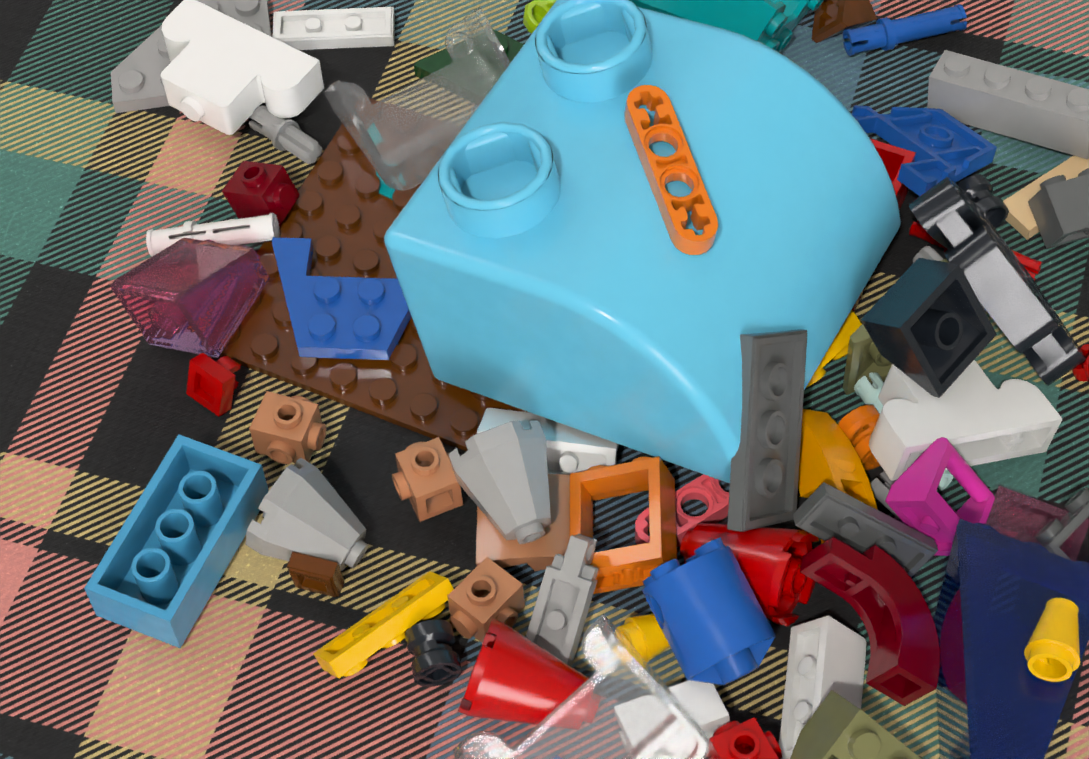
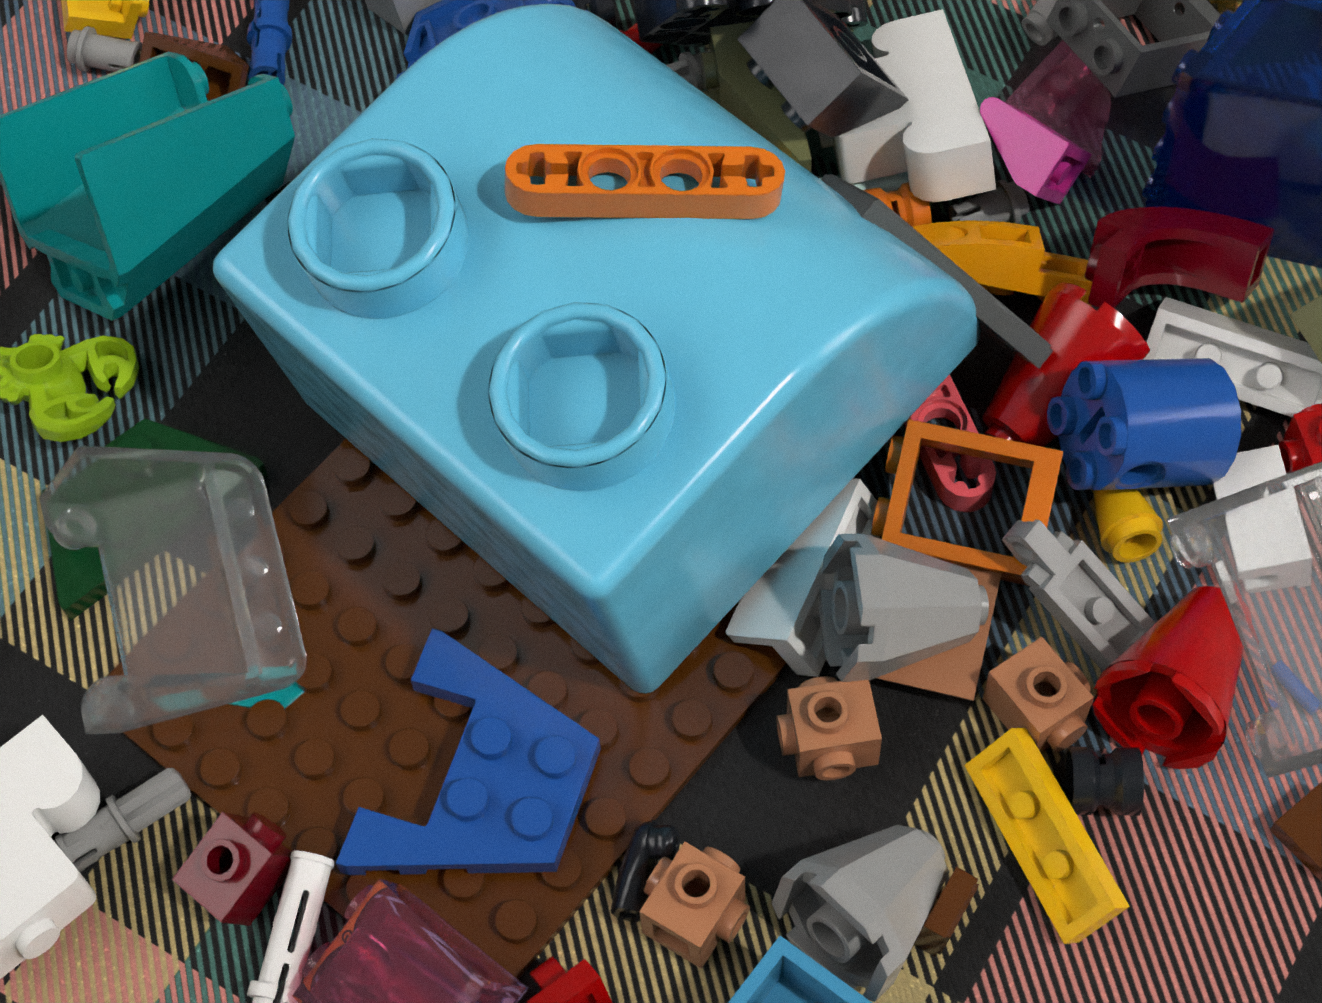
camera: 75 degrees left, 5 degrees up
dark grey tile [793,482,938,577] -> none
none -> black arm [610,820,680,922]

